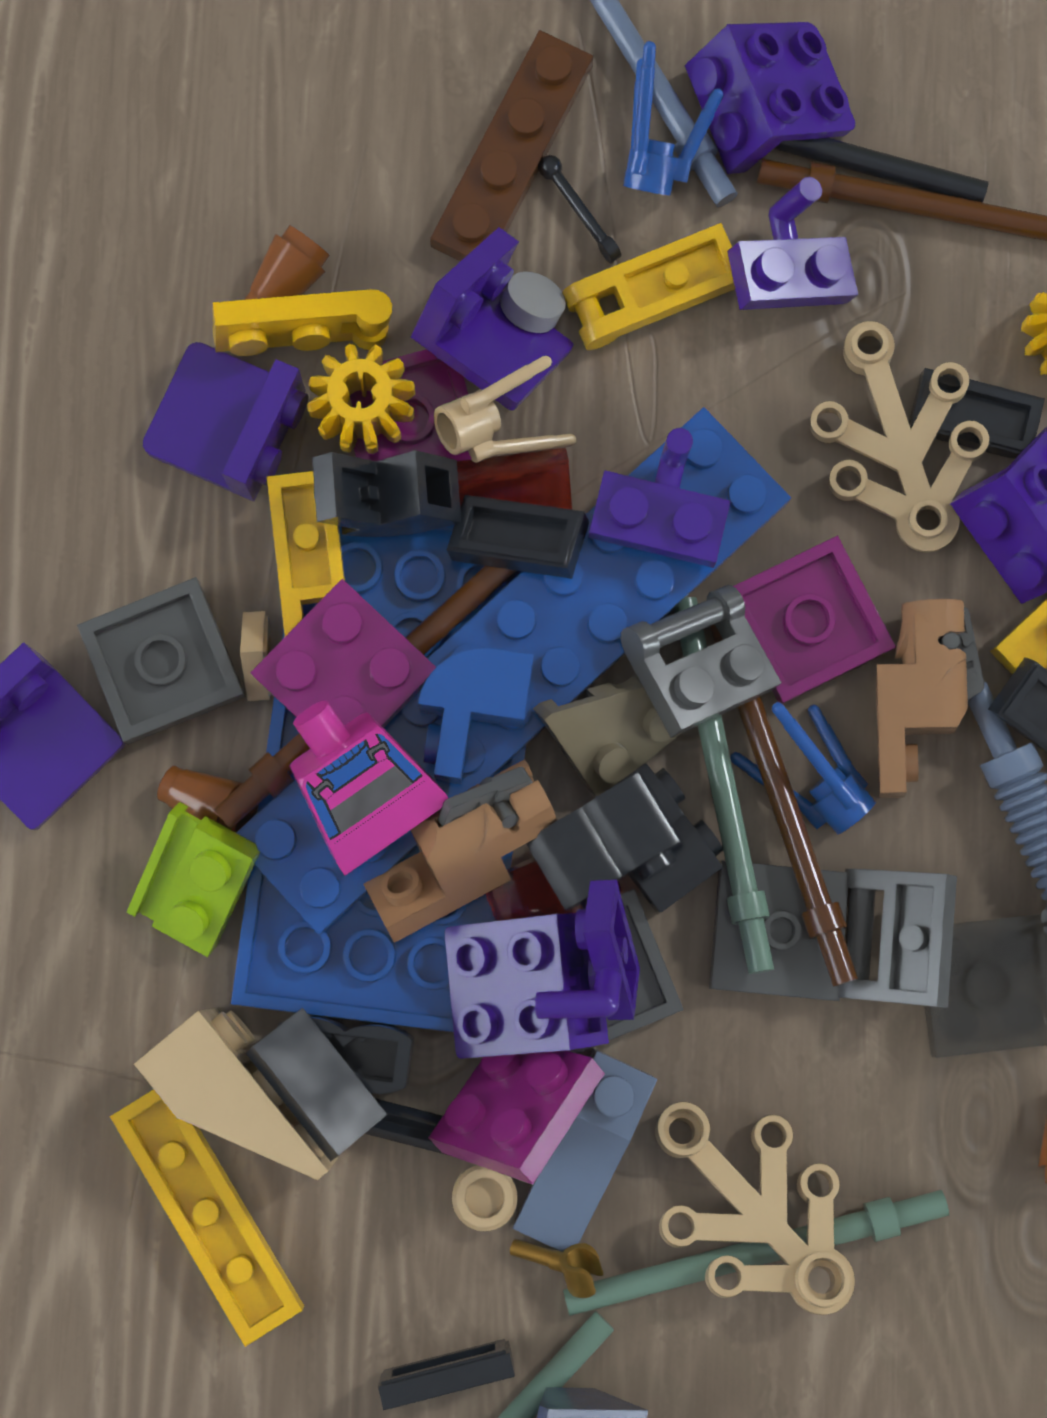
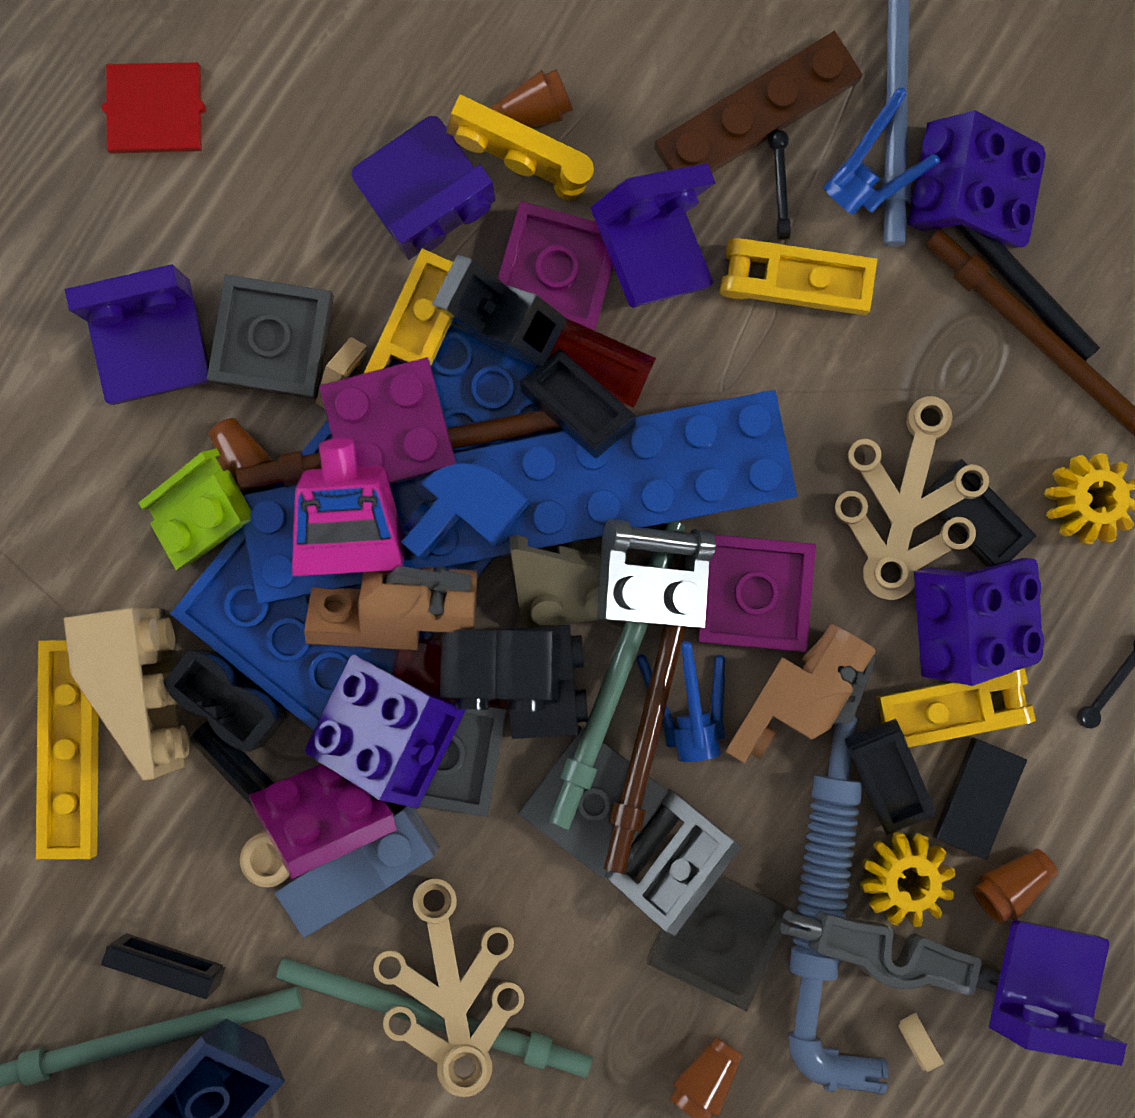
camera: 40 degrees right, 5 degrees up
black tile [246,1008,387,1162] -> none
yellow gear [307,343,415,454] -> none
tan plant [434,356,577,463] -> none
light grey tile [500,272,566,333] -> none
pearl gold hand [510,1239,604,1298] -> none
dark purple plate [535,879,640,1020] -> none
dark purple plate [588,428,731,568] -> none
plate [727,177,858,310] -> none

